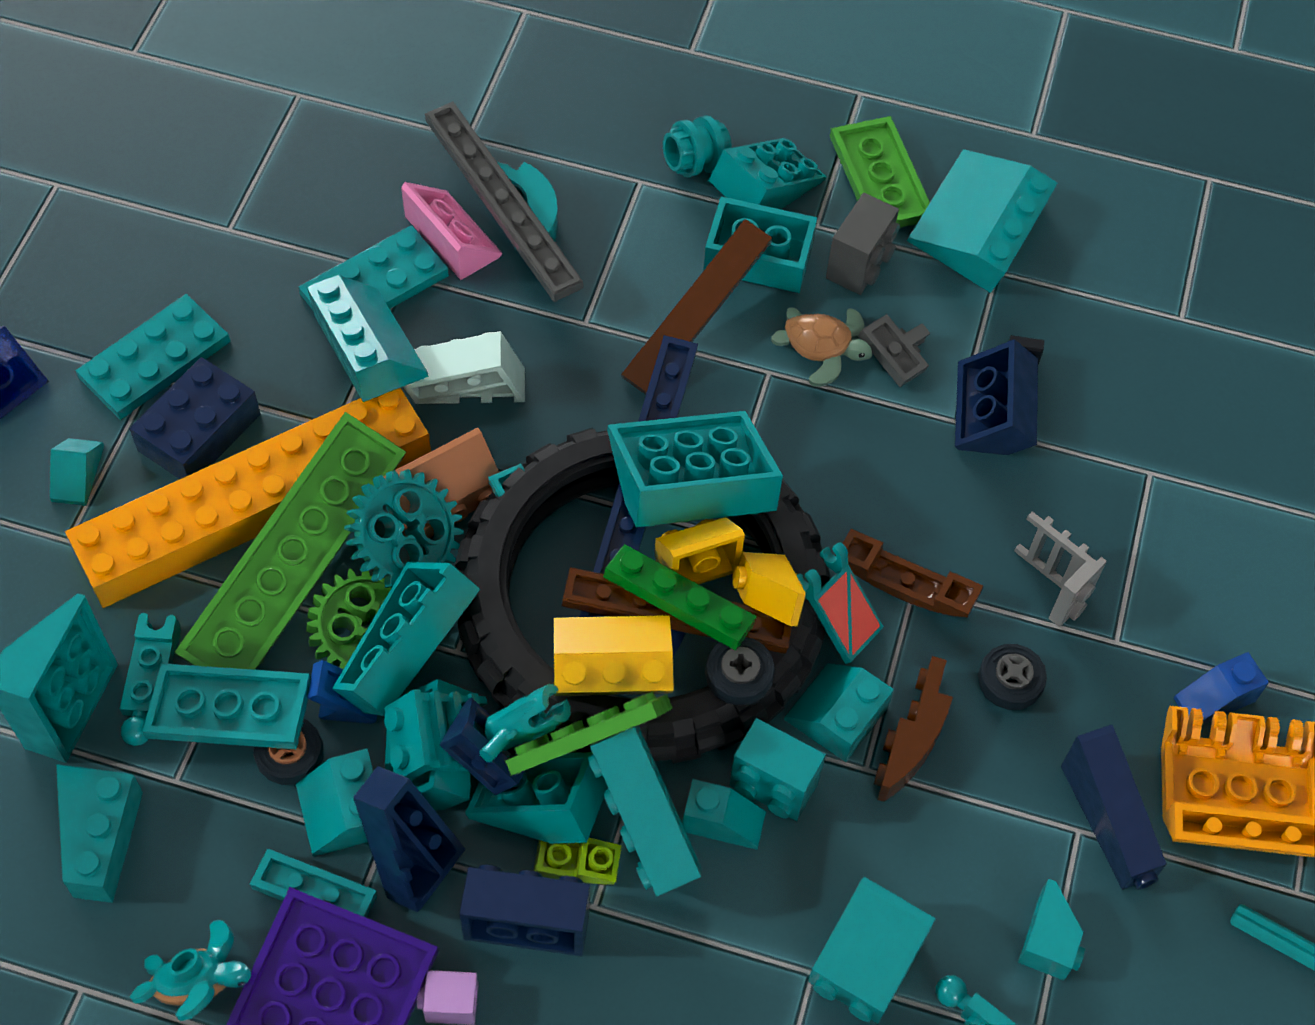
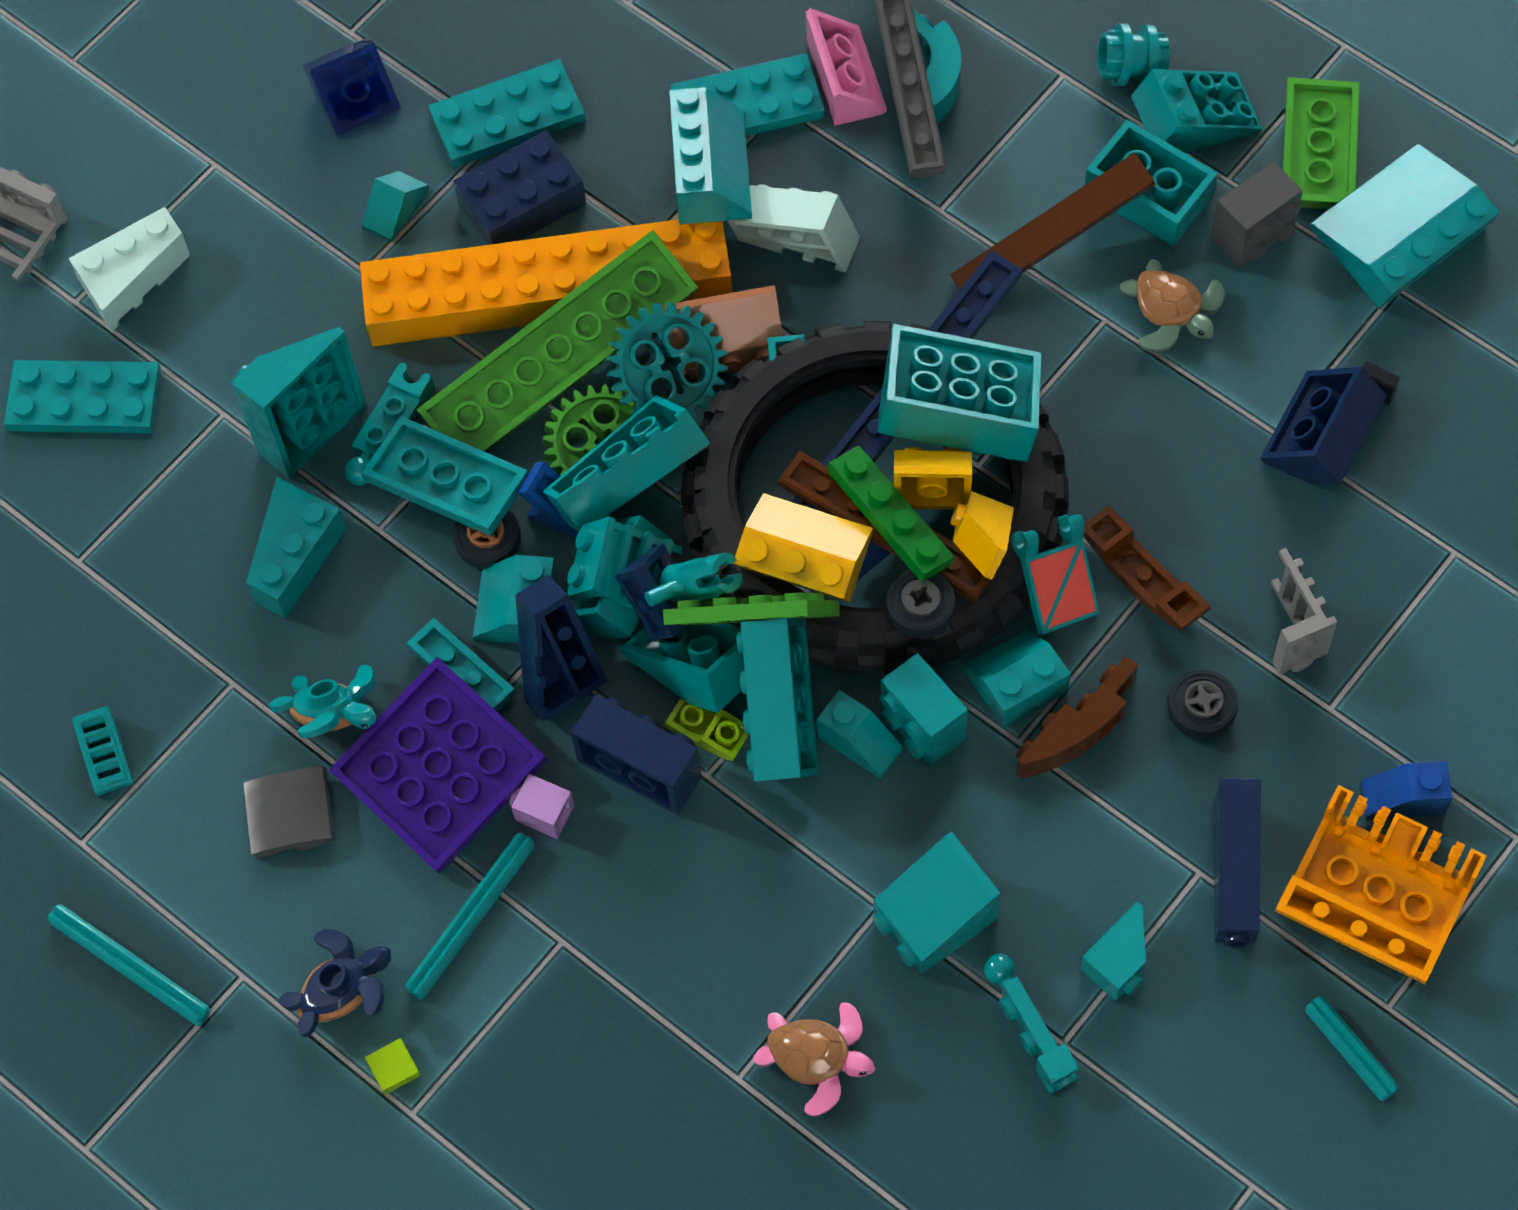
camera: 30 degrees right, 5 degrees up
dark grey hinge [858,314,930,387] -> none

